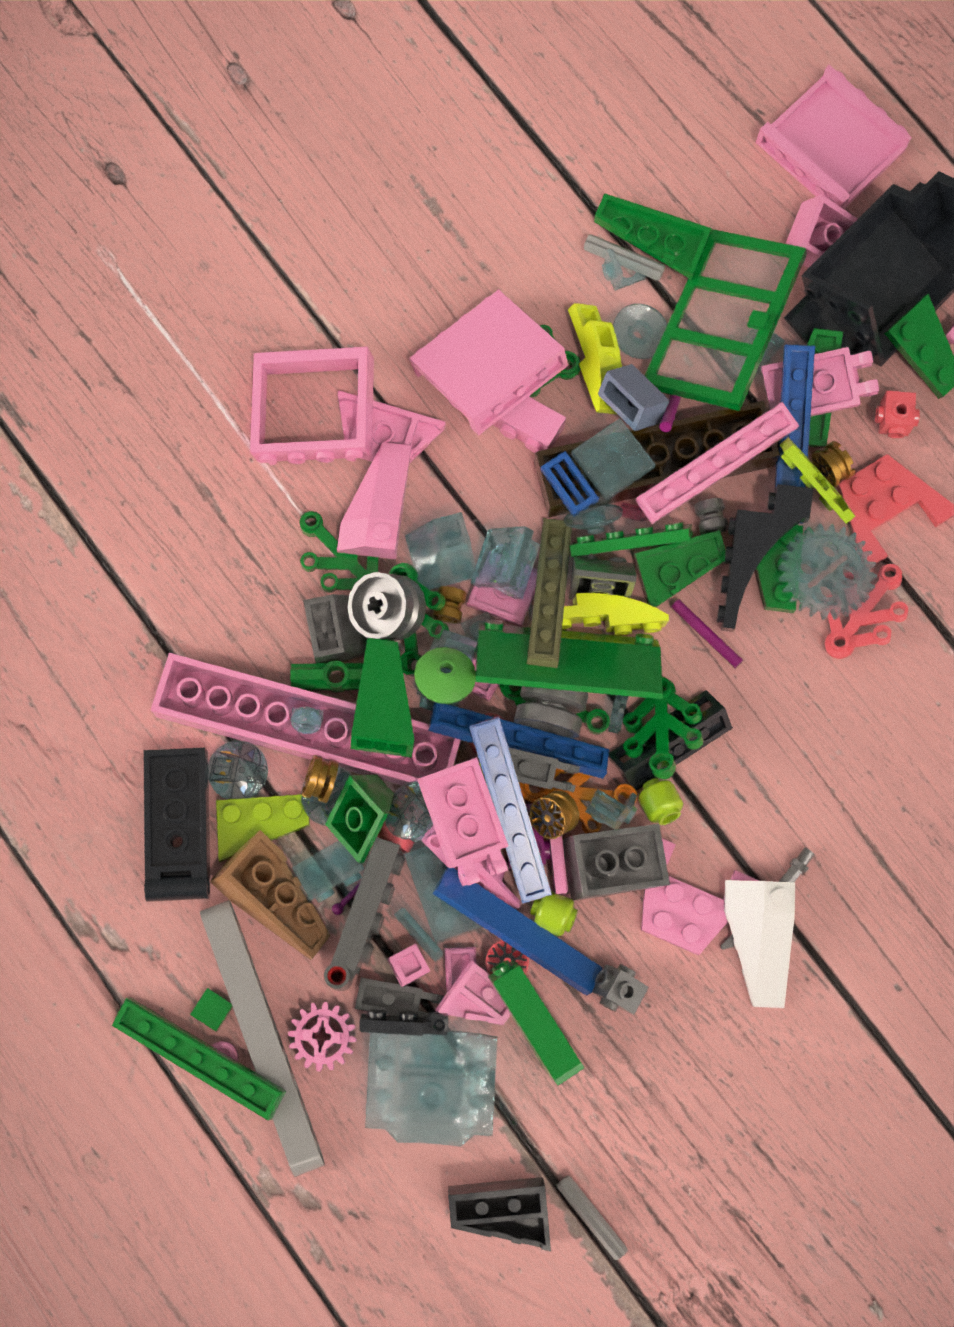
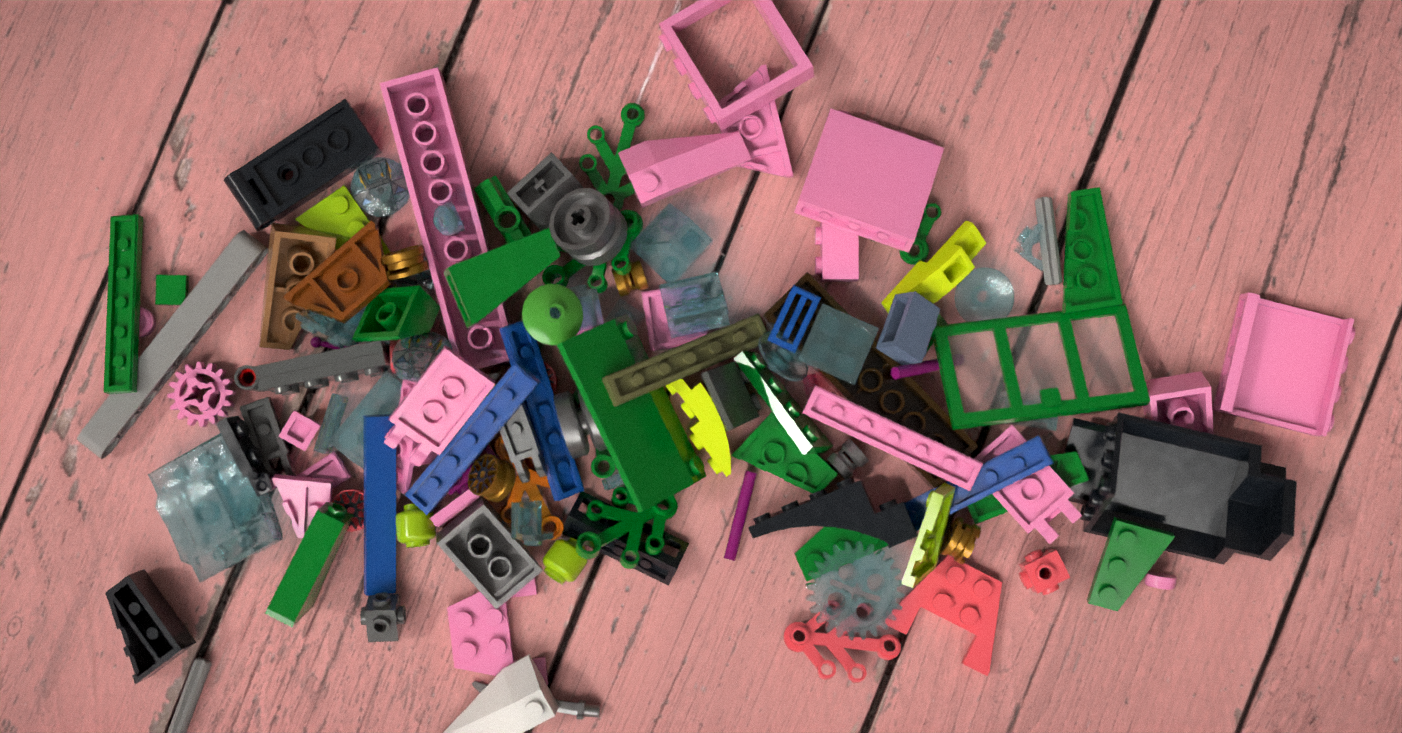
camera: 60 degrees right, 10 degrees up
none -> dark orange wing [283,220,391,324]

